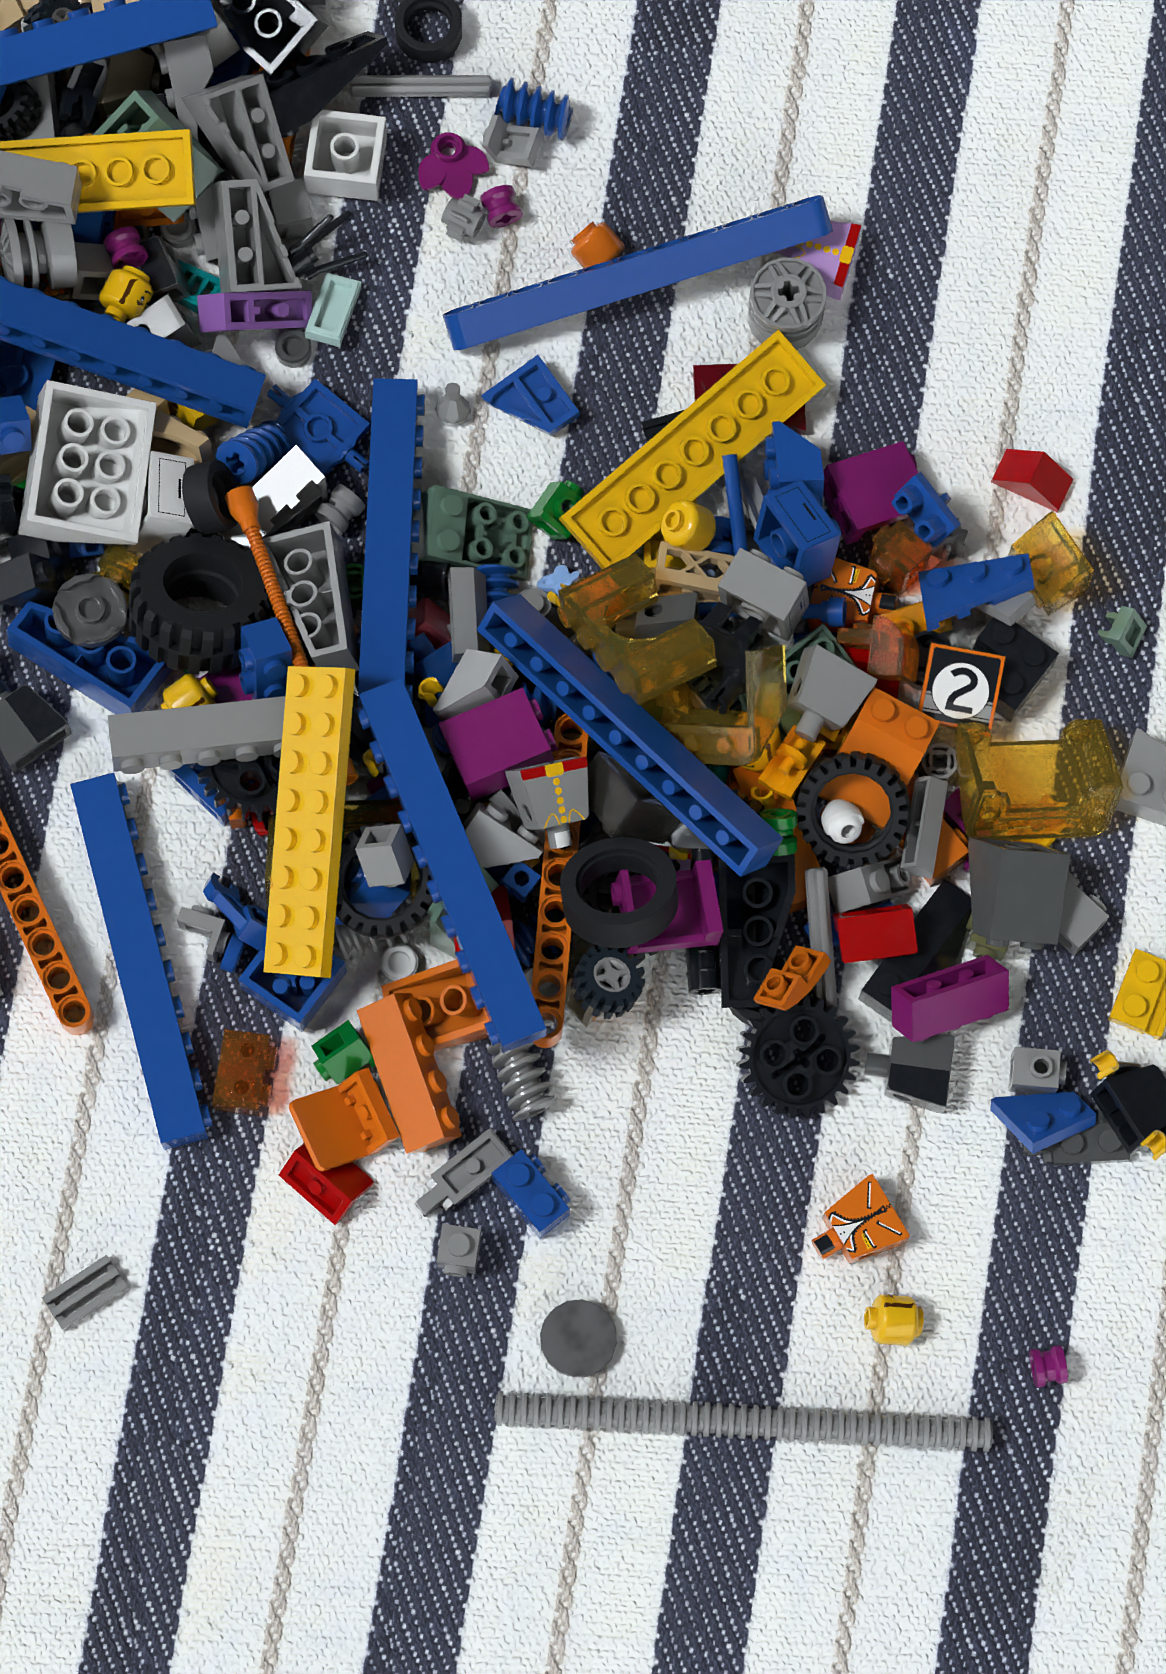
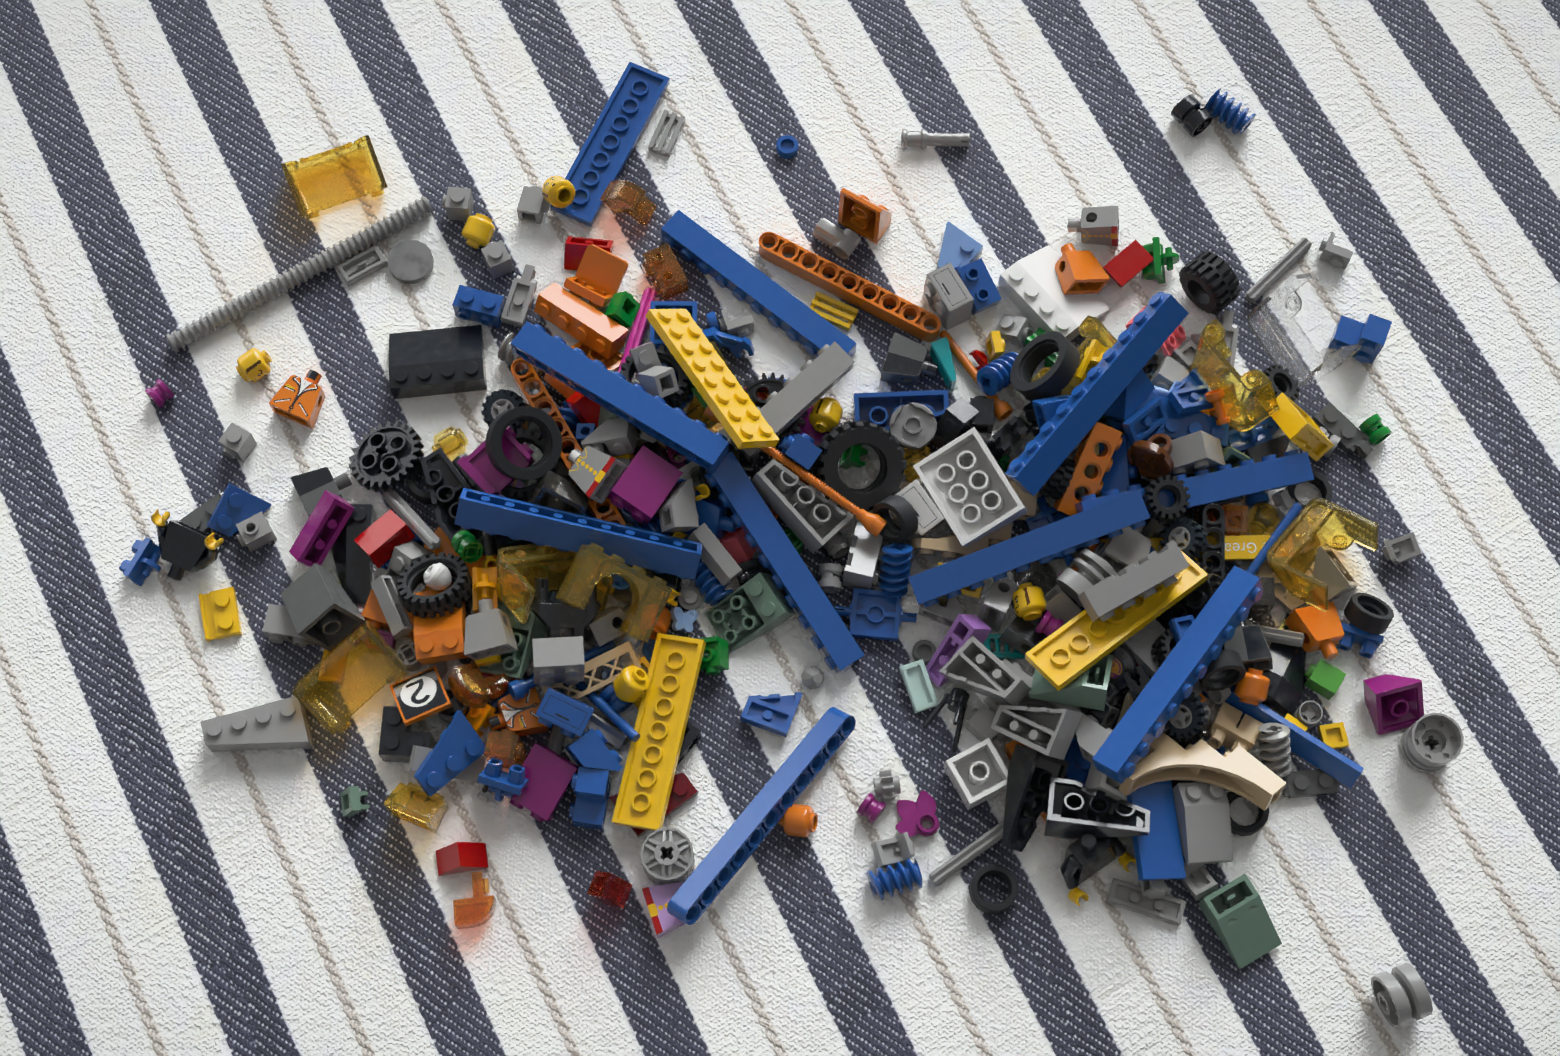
camera: 145 degrees right, 5 degrees down
orange slope [753,945,832,1011] -> none
none -> light grey brick [218,423,257,463]
none -> clear yellow windscreen [281,135,388,220]
none -> light grey tile [336,245,388,287]
none -> black slope [388,325,487,399]
none -> clear yellow head [432,426,469,461]
none -> light grey brick [442,187,474,221]
none -> clear orange brick [453,871,496,929]
none -> yellow head [462,213,495,249]
none -> light grey brick [517,186,550,224]
none -> yellow head [542,175,575,208]
none -> blue plate [550,62,670,227]
none -> blue brick [569,766,612,830]
none -> clear red brick [587,870,632,908]
none -> clear orange brick [600,180,657,225]
none -> dark pink axle [618,287,657,373]
none -> light grey bracket [629,341,662,376]
none -> yellow tile [809,291,859,332]

